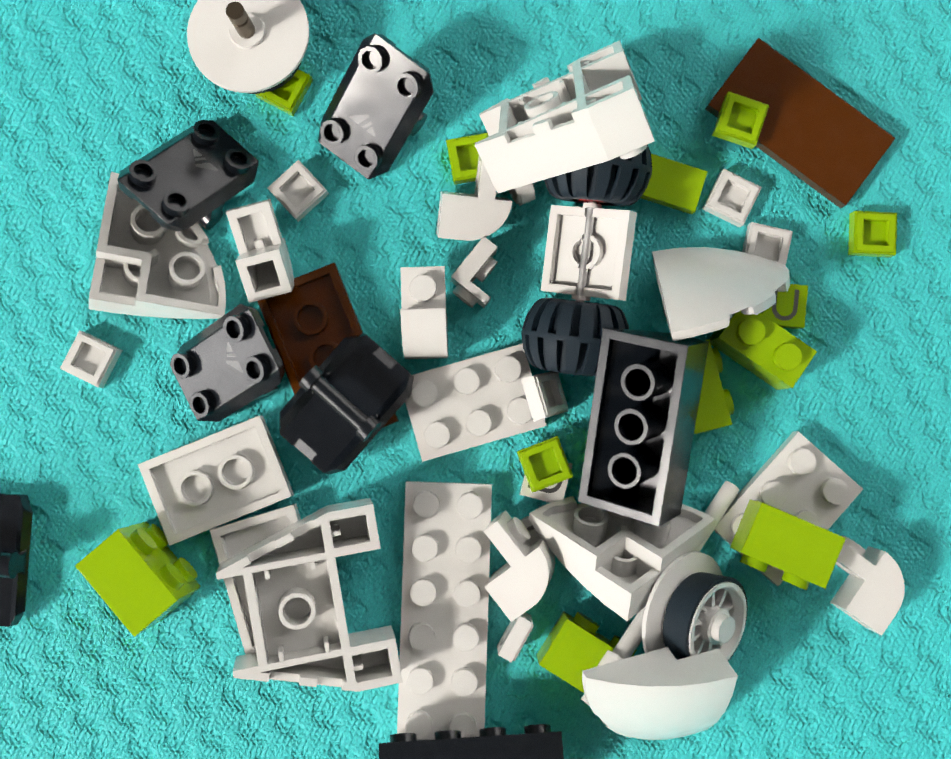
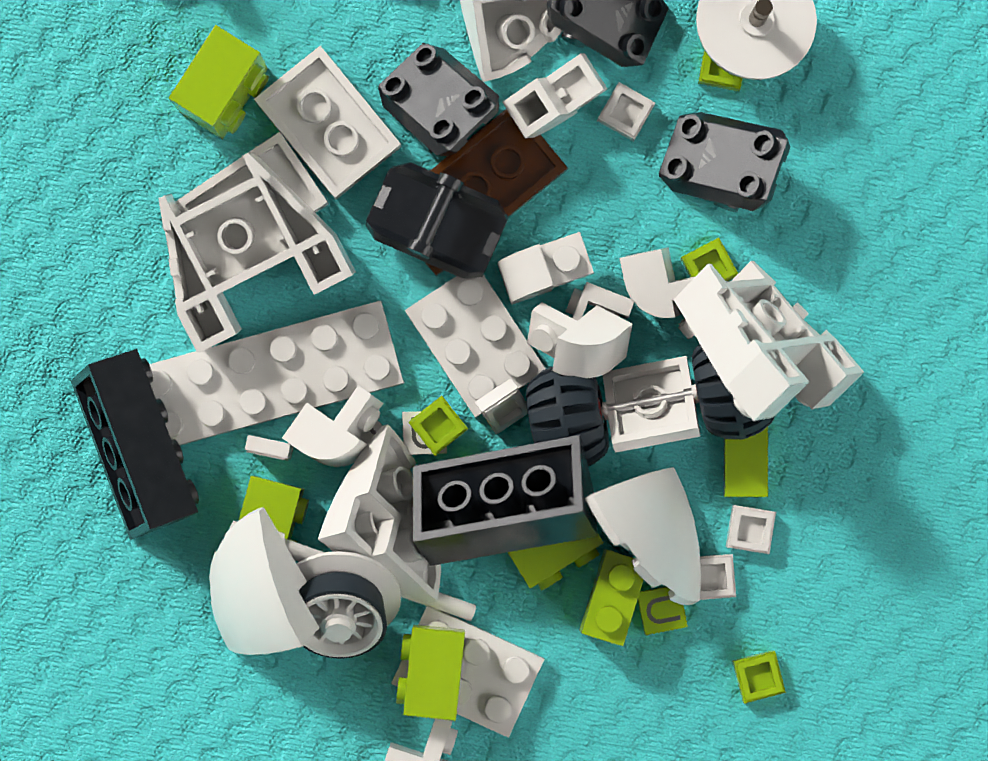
camera: 70 degrees right, 0 degrees up
reddish brown tile [705,38,895,209] -> none
lime tile [712,91,769,149] -> none
none -> white brick [527,302,632,378]

